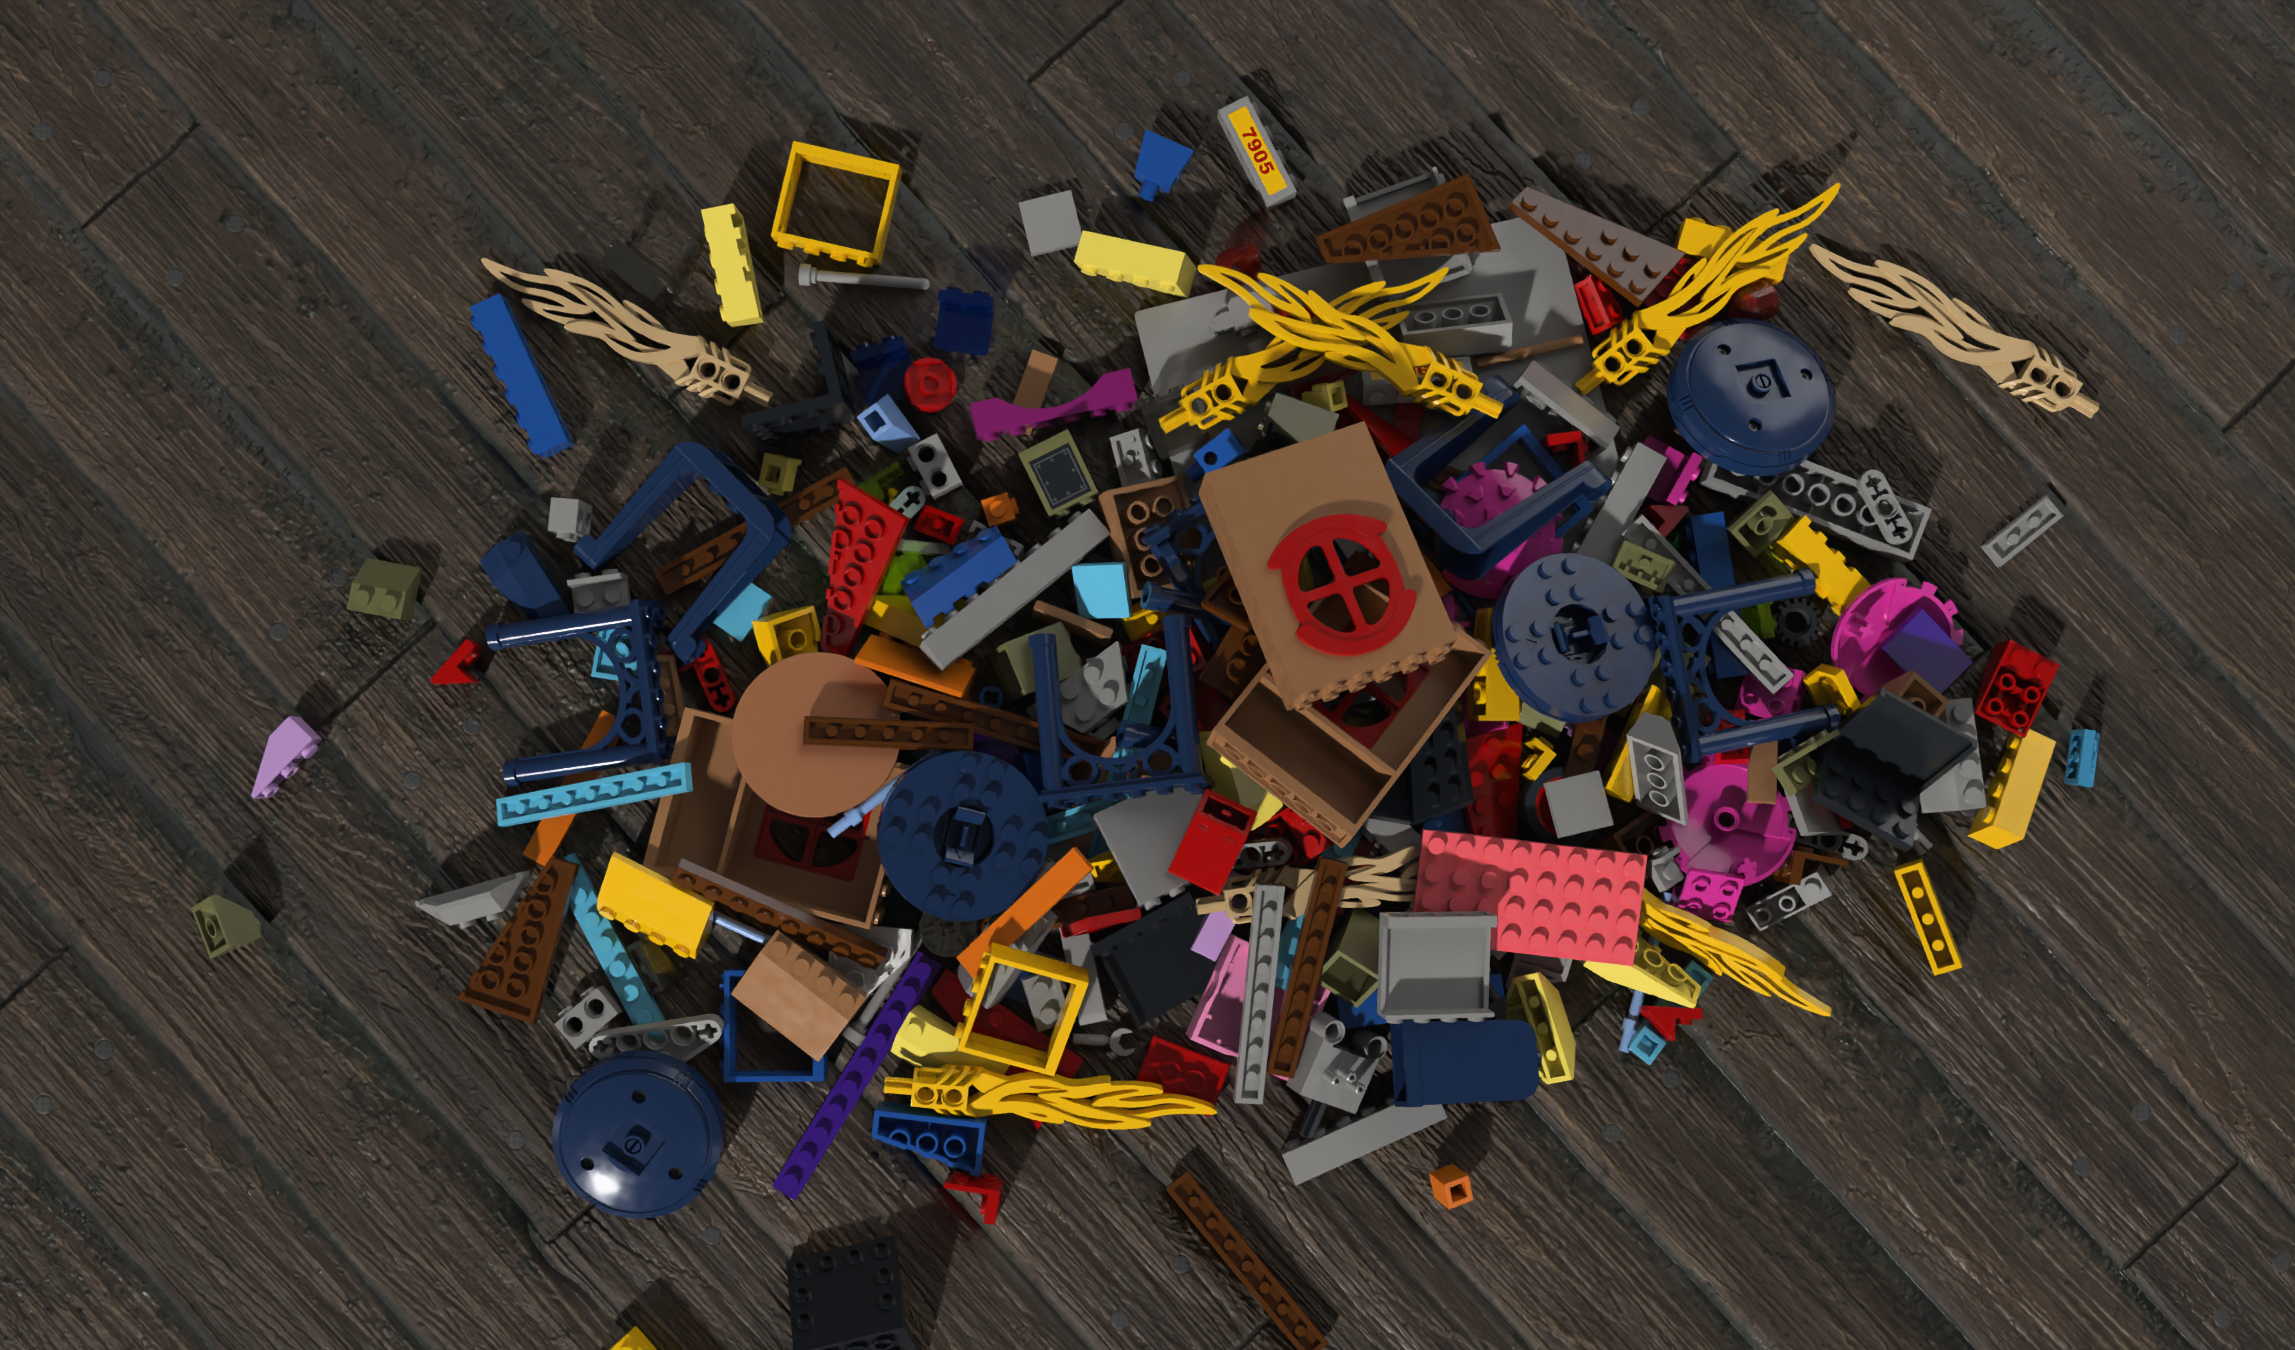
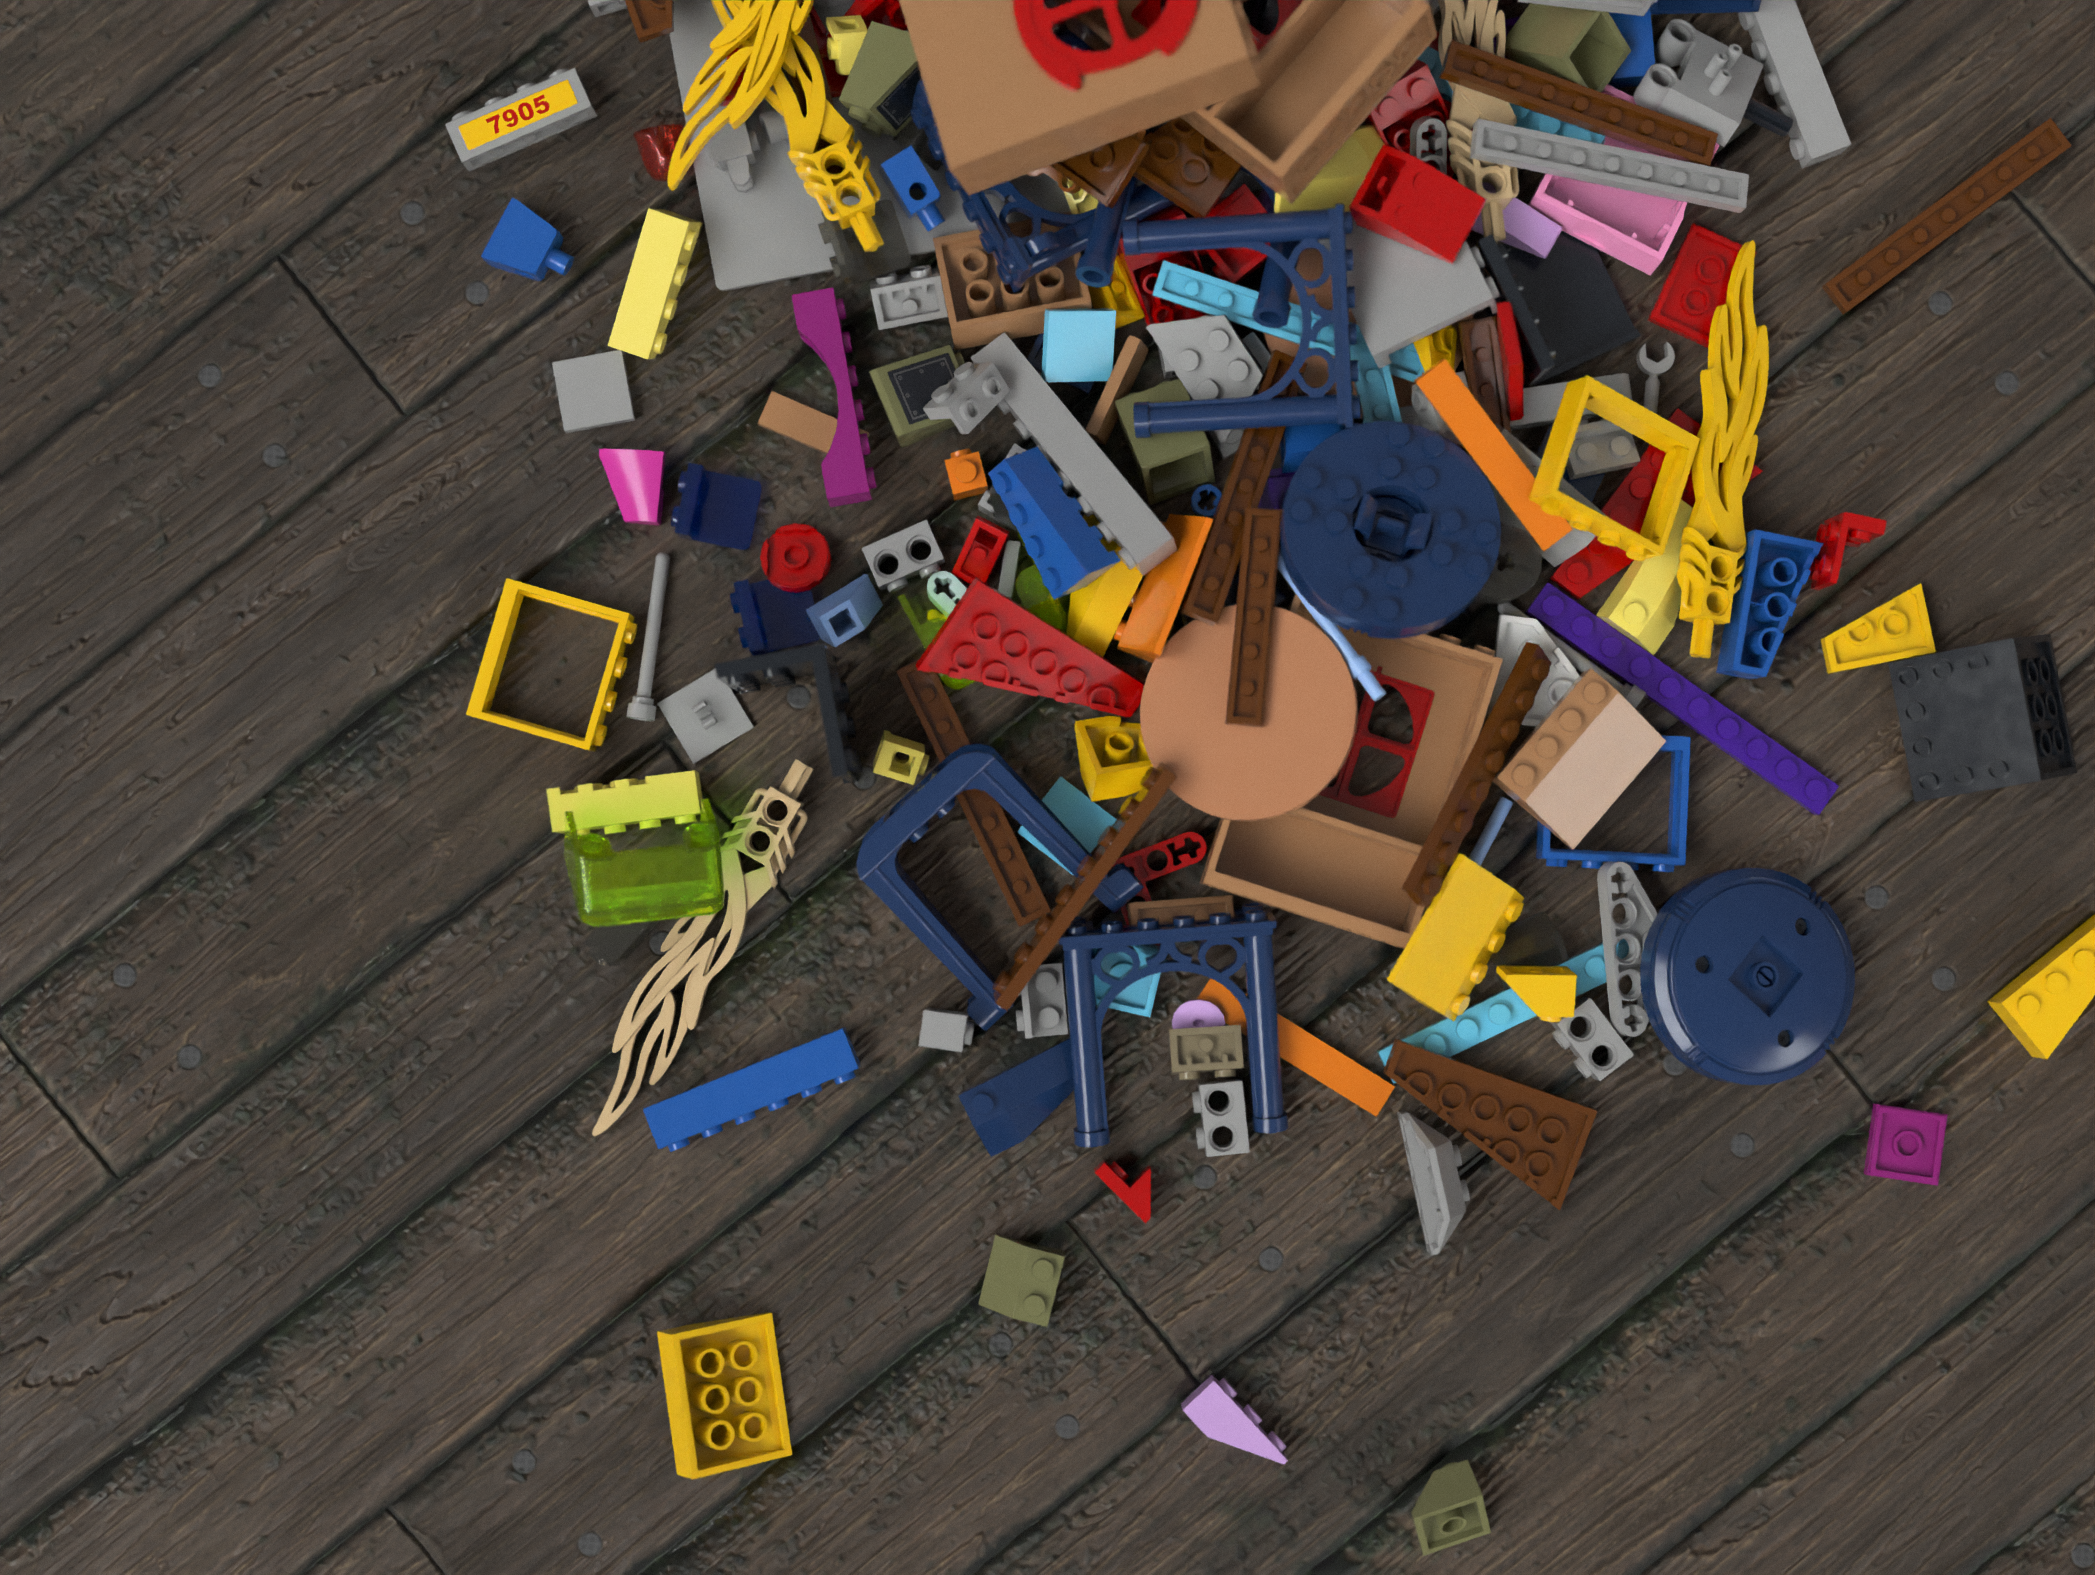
camera: 80 degrees left, 0 degrees up
medium azure plate [496,762,693,827] -> none
none -> clear neon green windscreen [564,799,725,926]
none -> dark pink slope [599,449,666,526]
none -> light grey piece [657,669,754,764]
none -> yellow slope [657,1312,792,1480]
none -> light grey bracket [923,362,1010,434]
none -> reddish brown plate [993,762,1177,1011]
none -> dark tan bracket [1169,1025,1244,1081]
none -> lavender piece [1172,999,1225,1029]
none -> light grey brick [1192,1079,1250,1157]
none -> yellow slope [1496,966,1577,1022]
none -> yellow wing [1821,583,1936,674]
none -> magenta tile [1864,1103,1948,1186]

